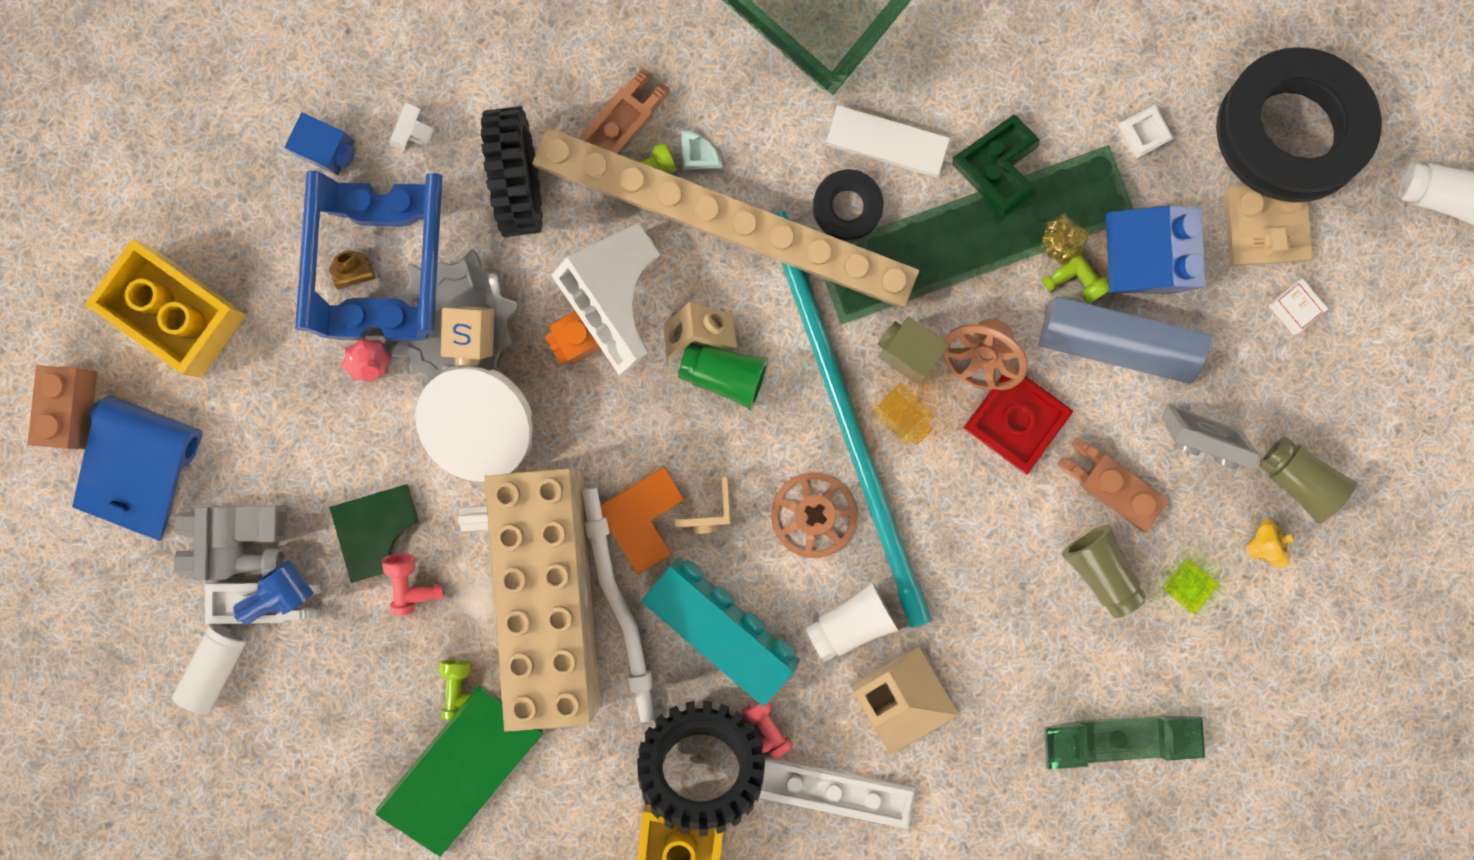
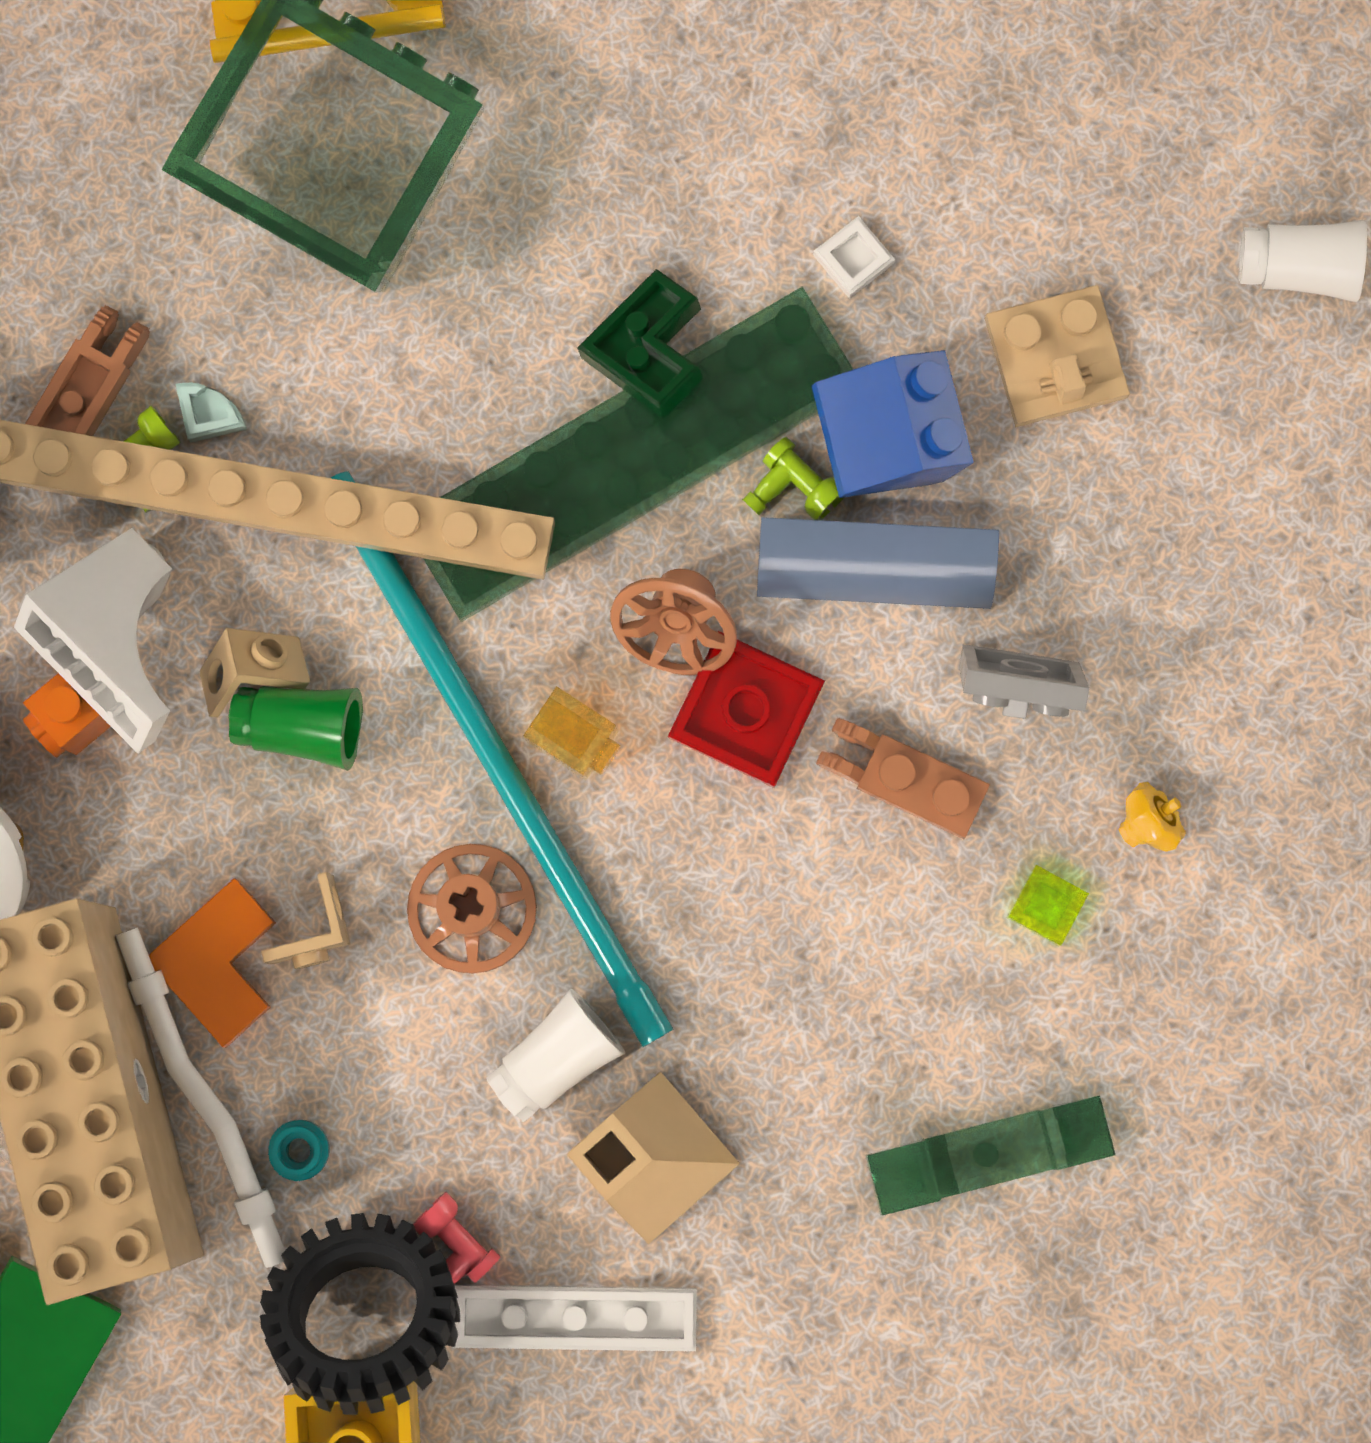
camera: 10 degrees left, 5 degrees down
teal brick [641,557,800,707] -> none
black tyre [813,169,884,241] -> none
white tile [825,105,950,178] -> none
olive brick [877,316,949,384] -> none
clear yellow piece [1042,214,1089,266] -> none
olive plant [1062,525,1146,618] -> none
black tyre [1216,47,1382,202] -> none
olive plant [1259,436,1357,524] -> none
white tile [1268,279,1328,335] -> none
none -> teal plate [268,1120,330,1181]

